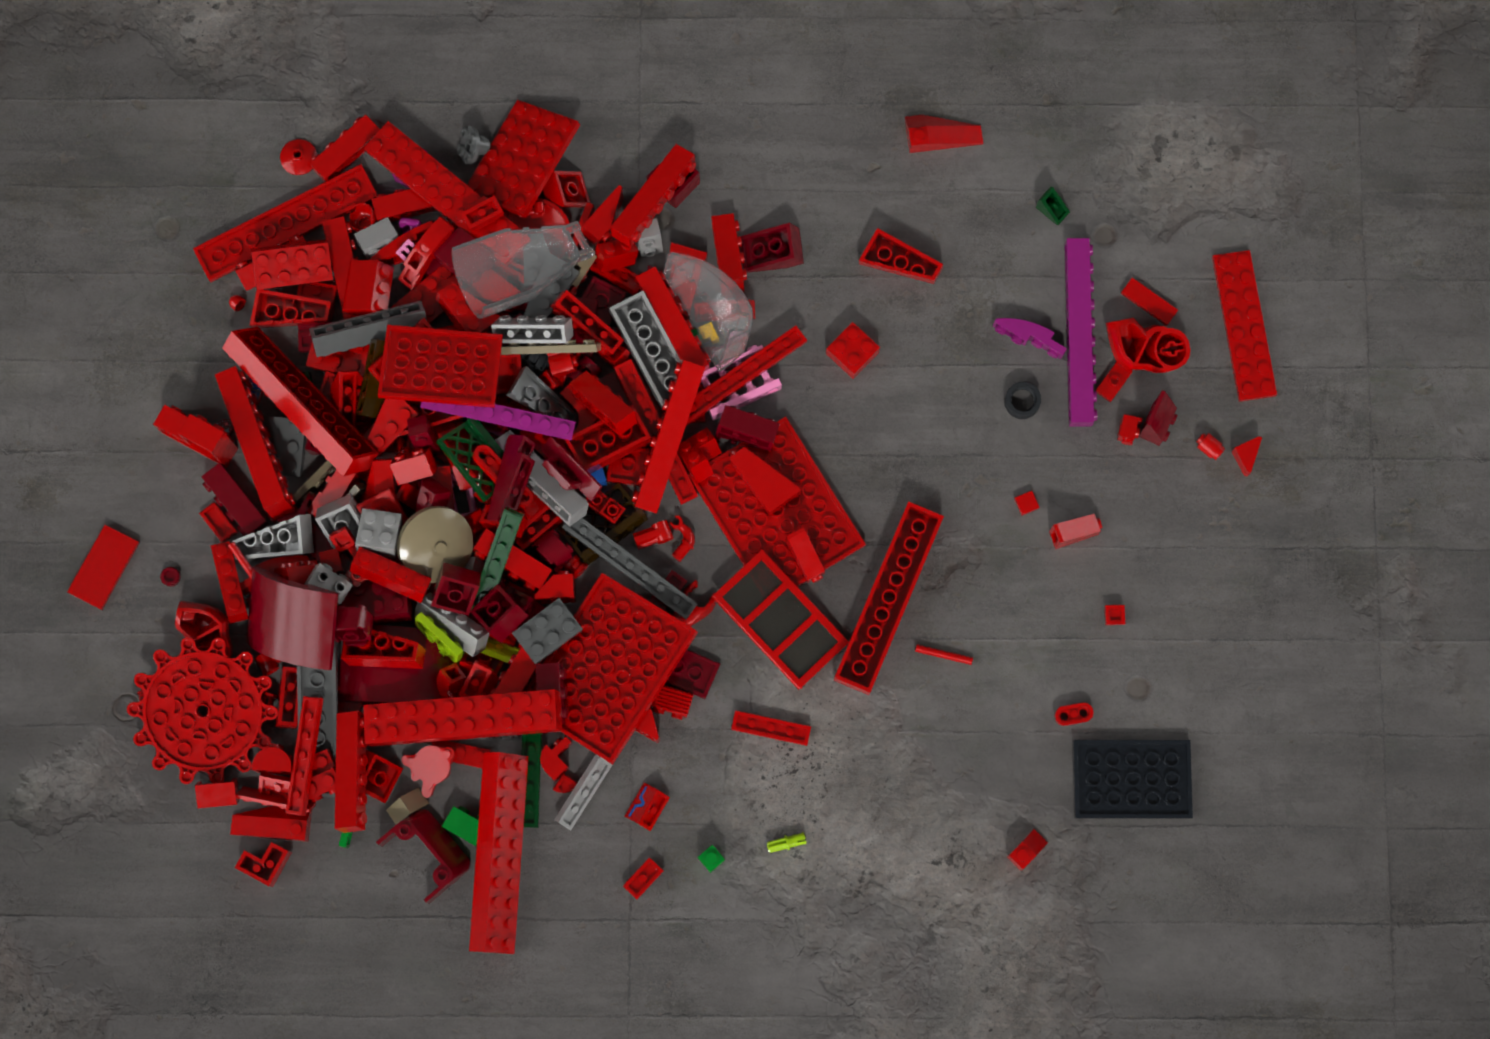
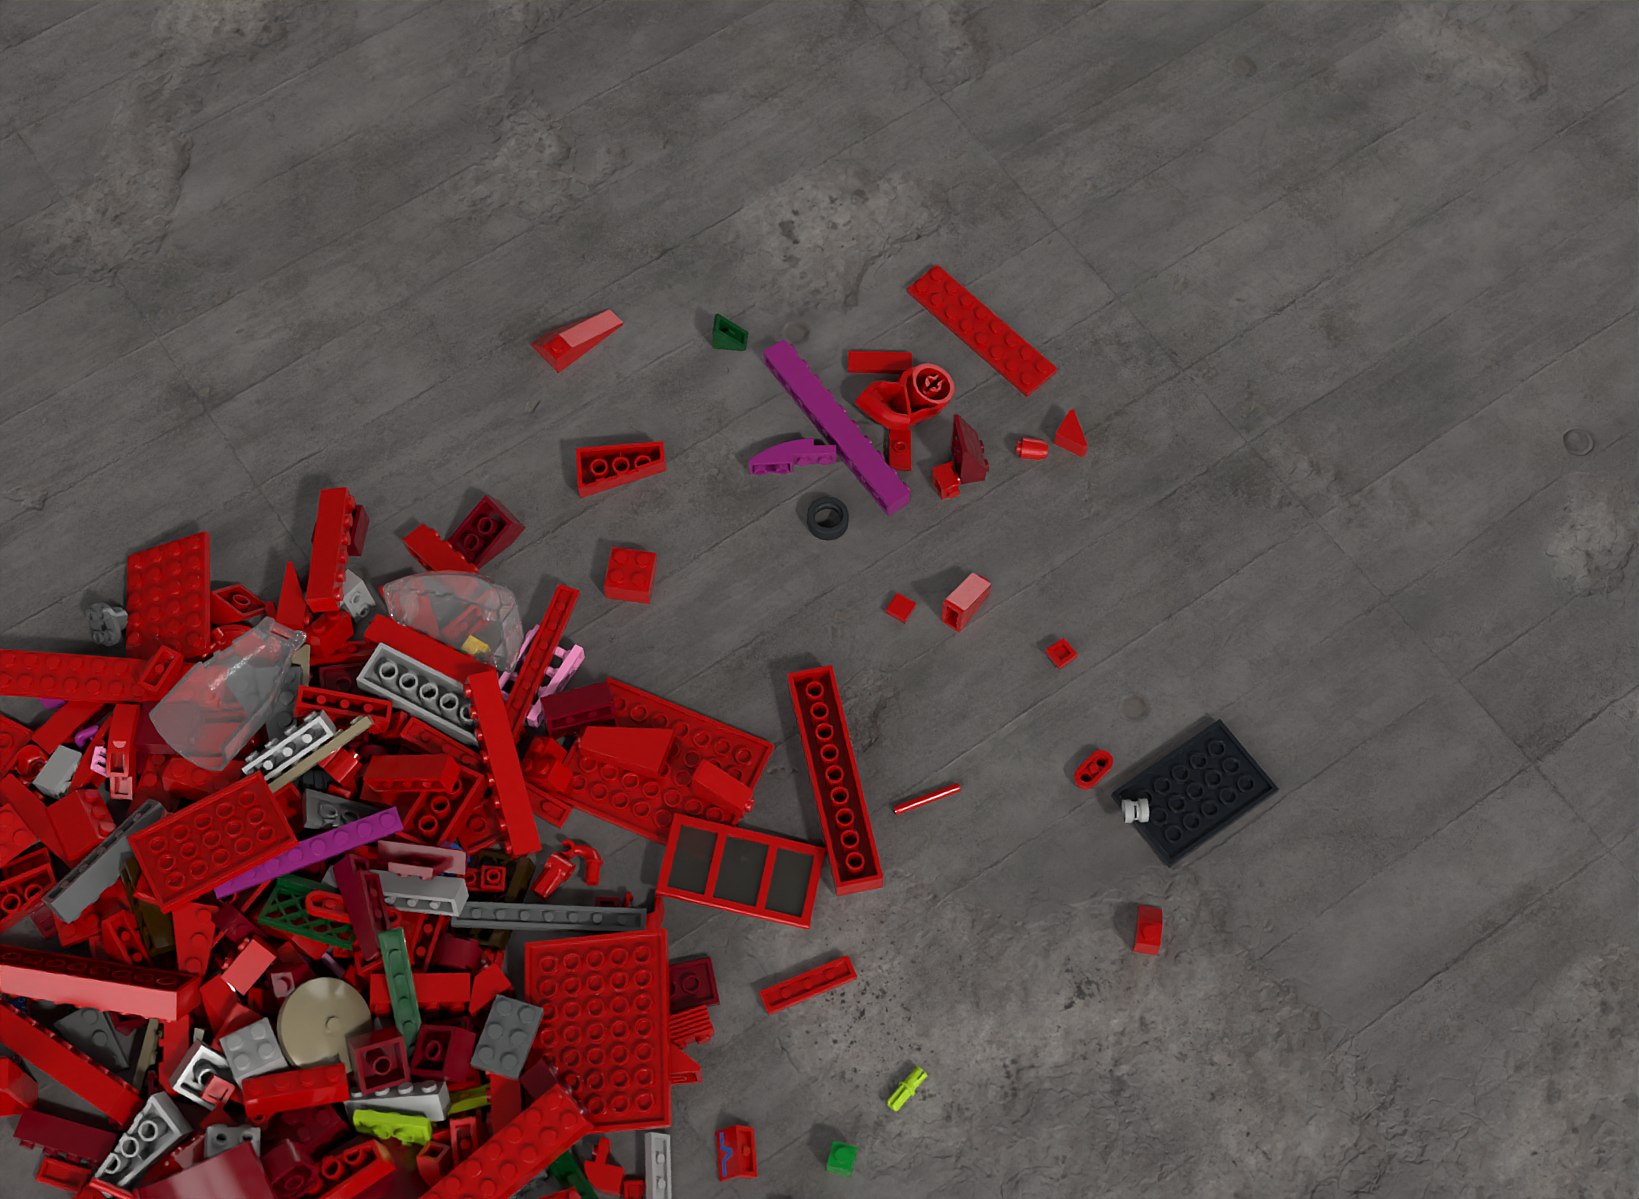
camera: 35 degrees left, 15 degrees down
none -> light grey wheel [1122,799,1149,823]

